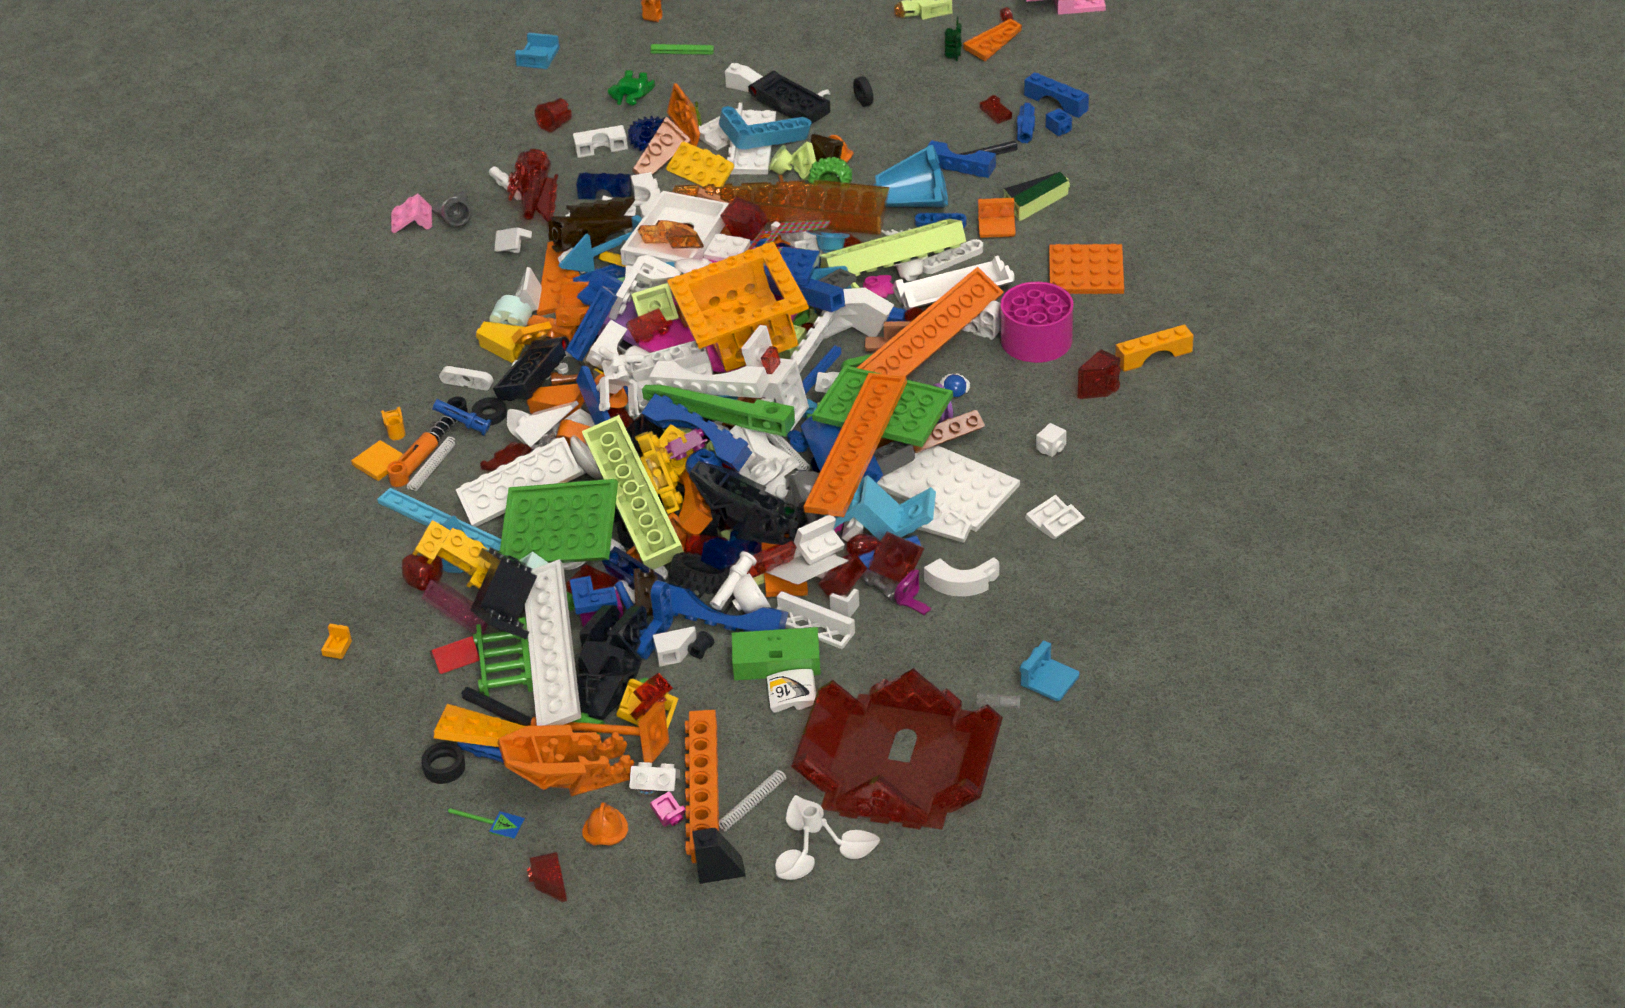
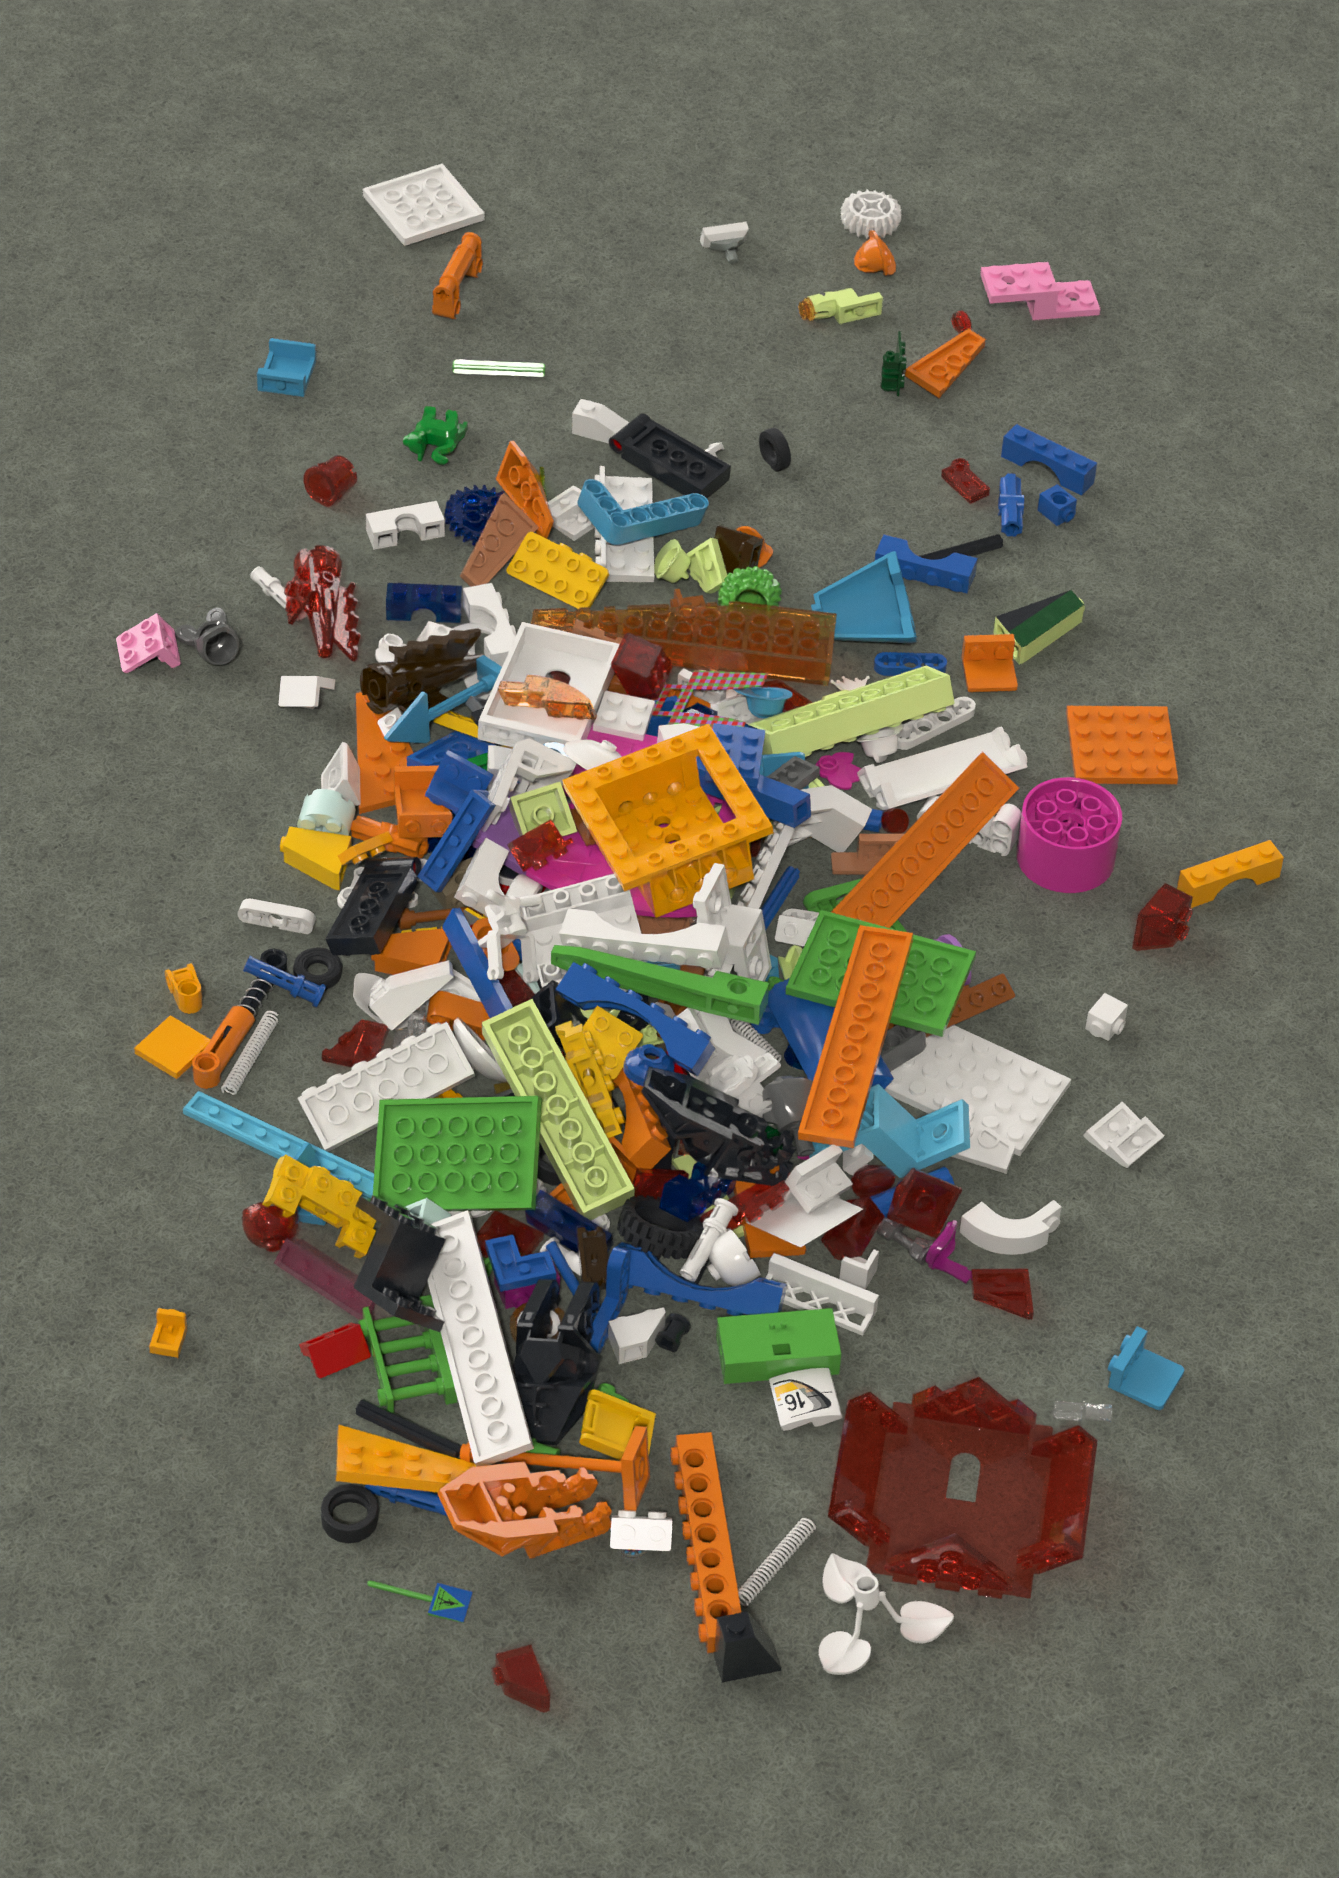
camera: 10 degrees left, 5 degrees up
orange helmet [582,802,628,846] -> none
clear red bracket [630,673,673,720] -> none
bracket [650,791,686,827] -> none
hinge [665,428,708,461] -> none
clear red tile [761,346,781,374] -> none
blue hair [940,373,970,397] -> none
none -> clear red wing [970,1269,1034,1320]

